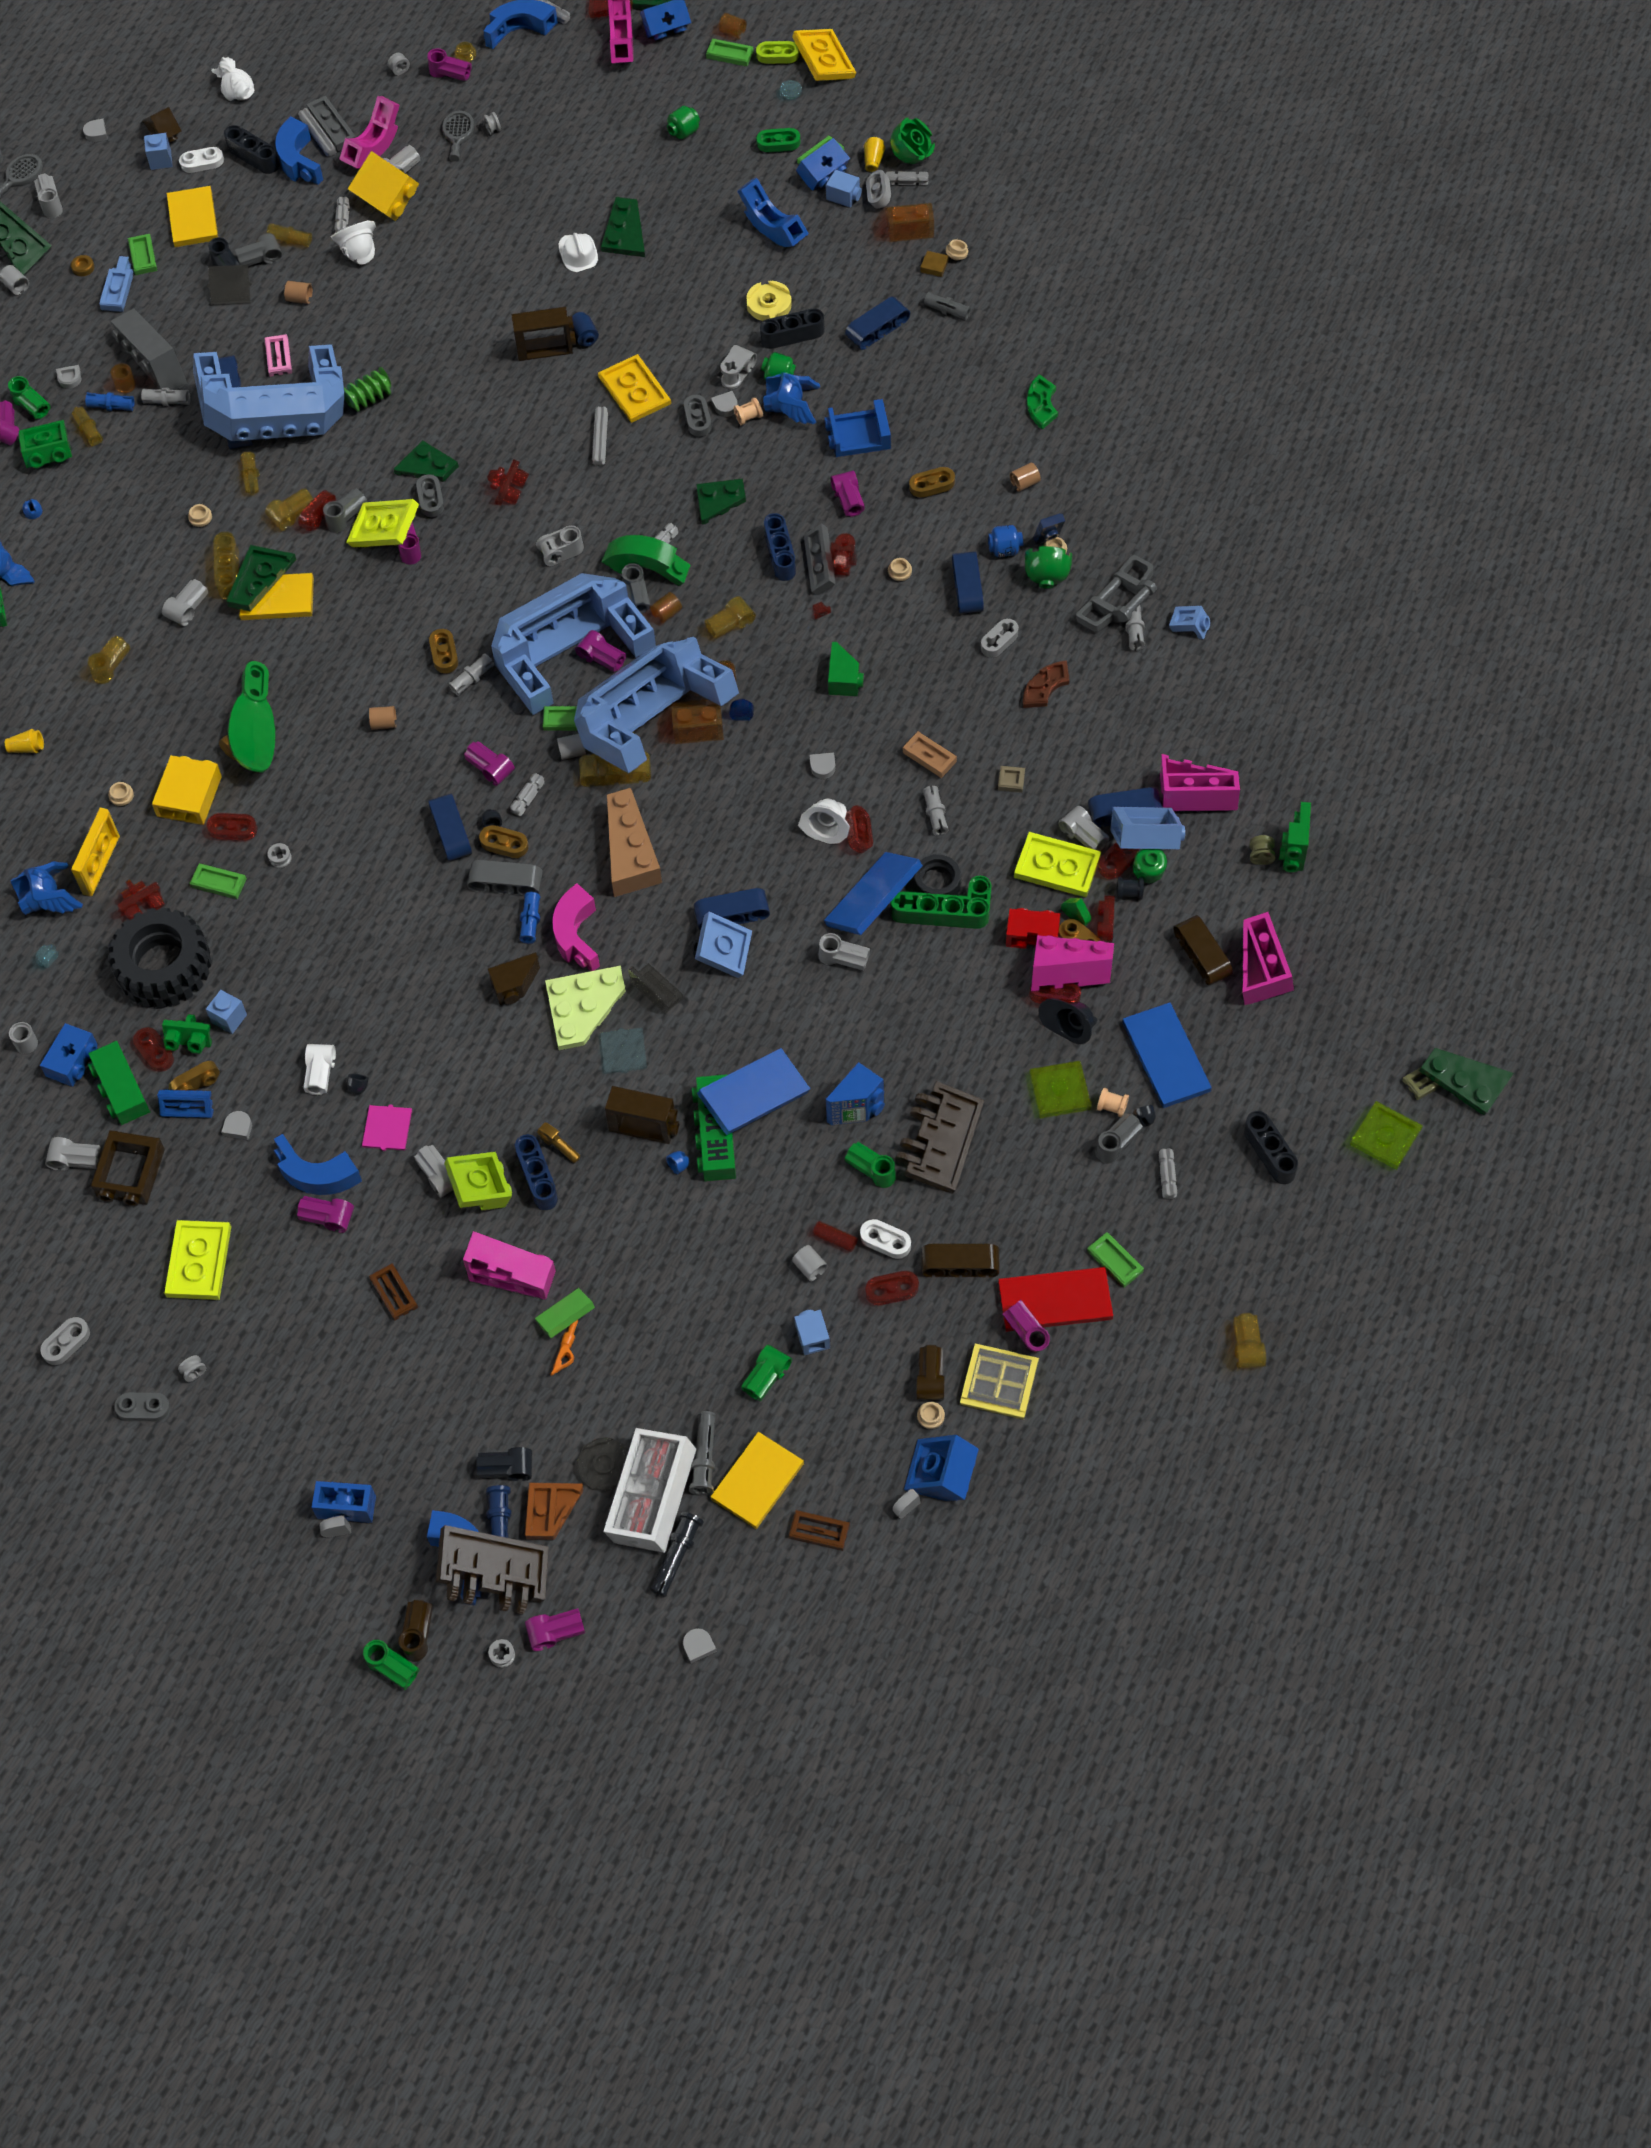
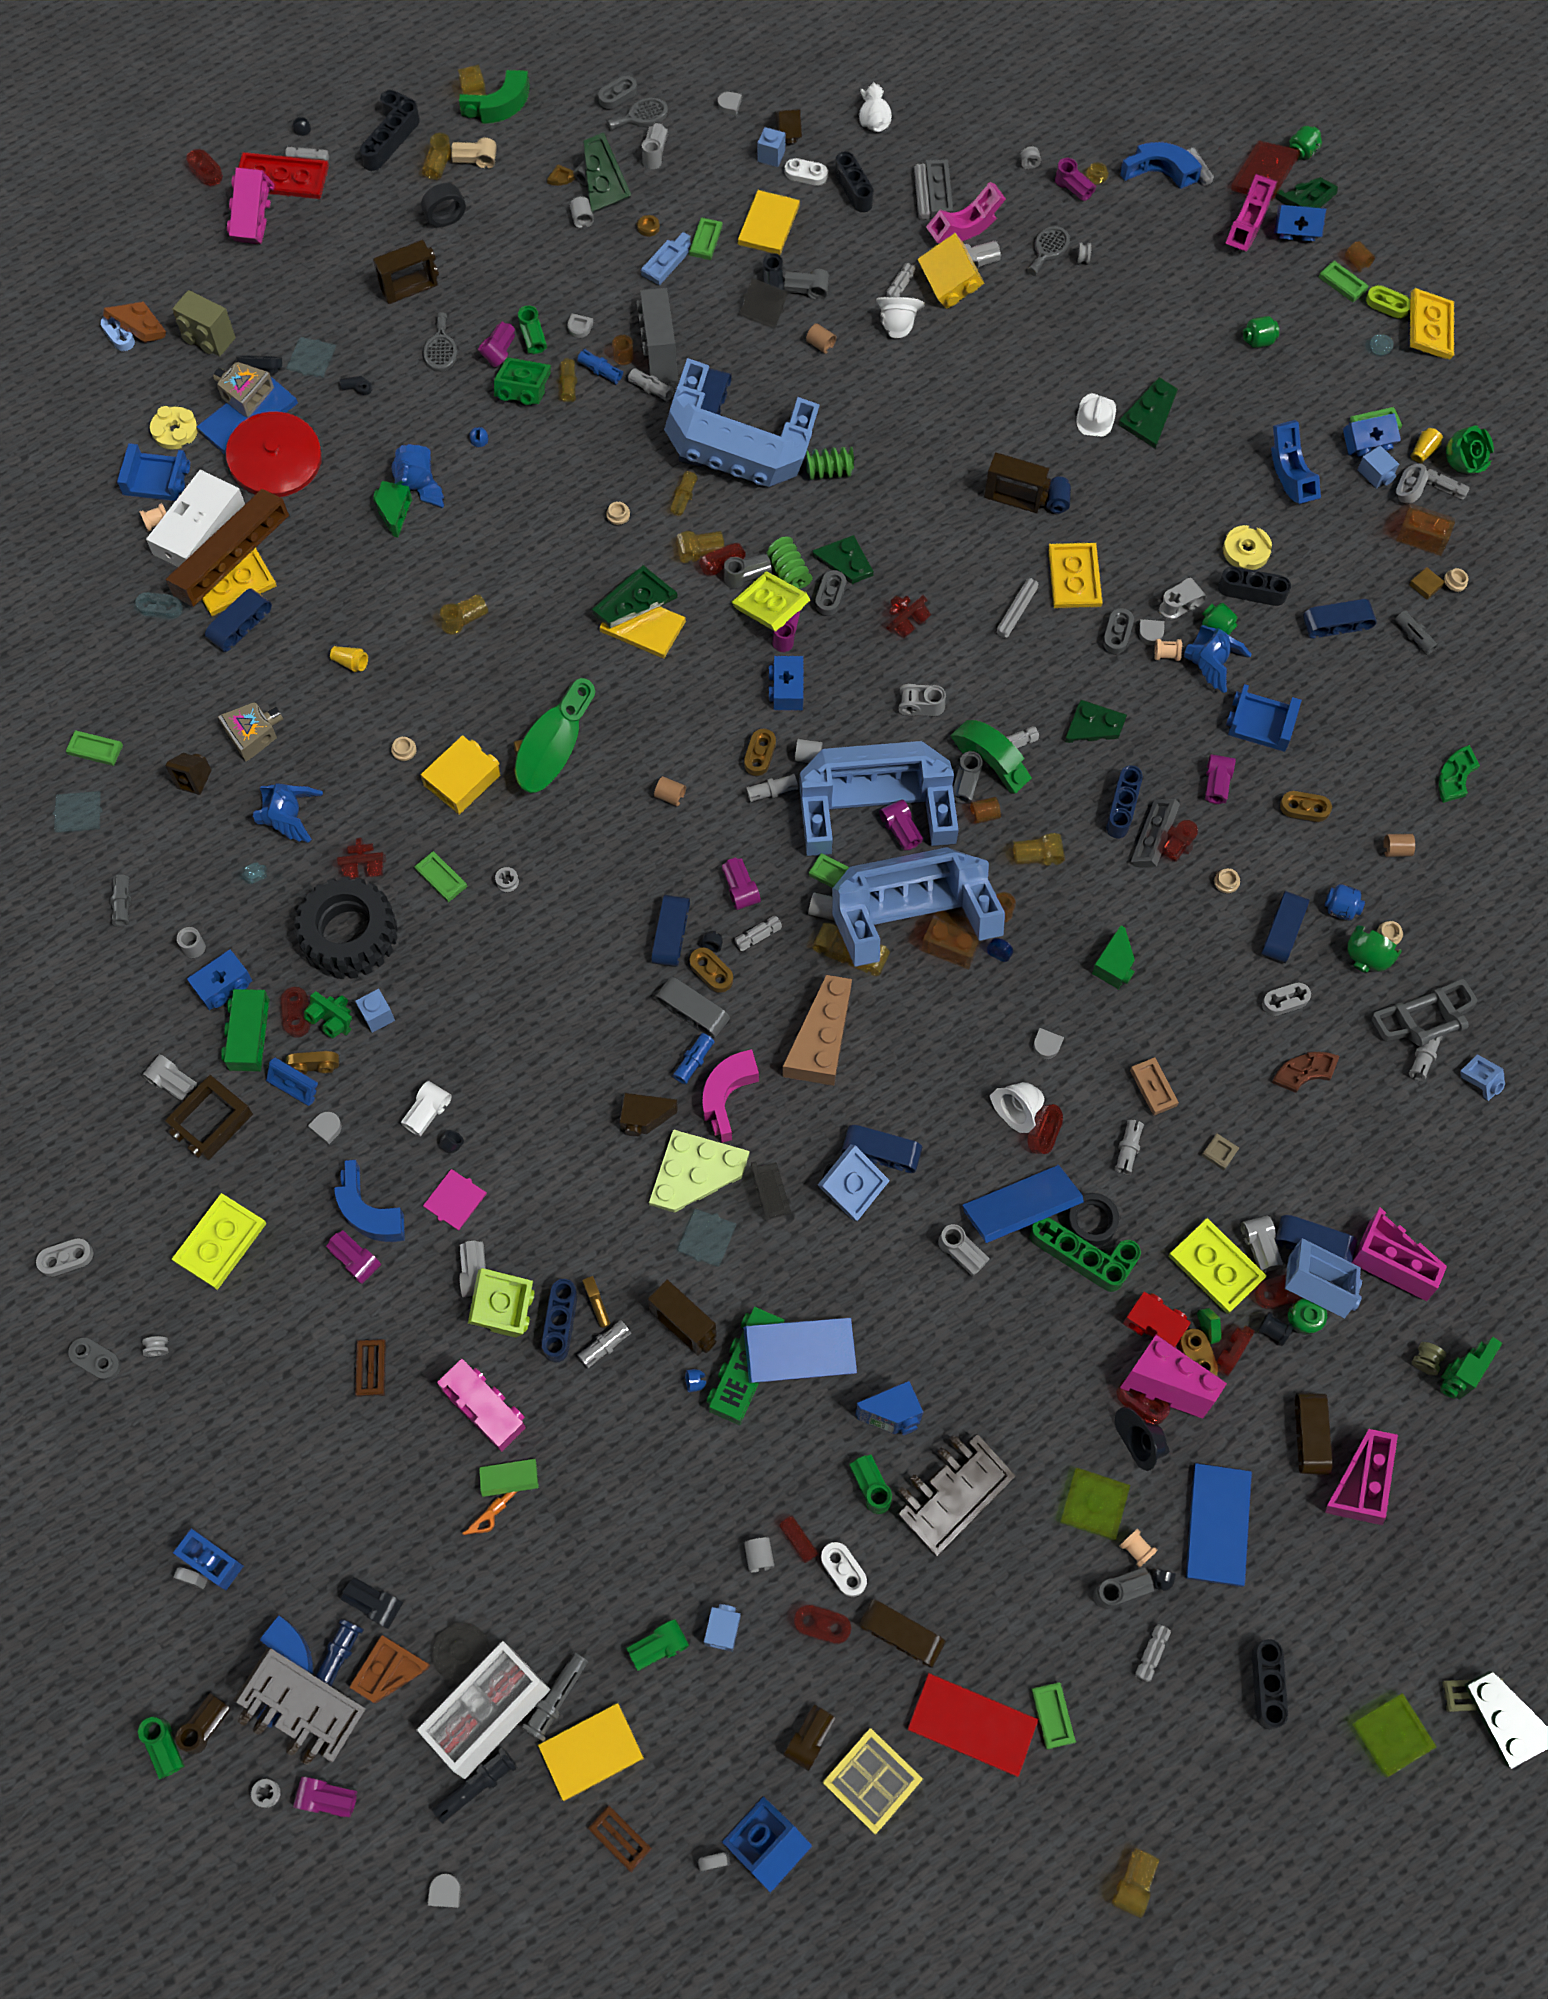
camera: 25 degrees right, 5 degrees up
yellow tile [71,808,120,897] -> none
light grey piece [162,579,208,626] -> none
clear red plate [207,813,258,840] -> none
clear yellow beam [213,532,239,600] -> none
bright pink tile [265,334,292,377] -> none
clear yellow axle [267,223,312,247] -> none
blue arch [275,116,323,185] -> none
green plate [757,128,801,152] -> none
clear red piece [813,601,831,619] -> none
tan plate [917,1402,945,1429] -> none
magenta piece [1002,1300,1050,1352] -> none
dark blue plate [1033,513,1065,544] -> none
none -> light grey pin [577,1320,631,1369]
none -> bright green piece [767,537,812,589]
none -> blue brick [769,656,803,710]
none -> light grey beam [795,739,822,763]

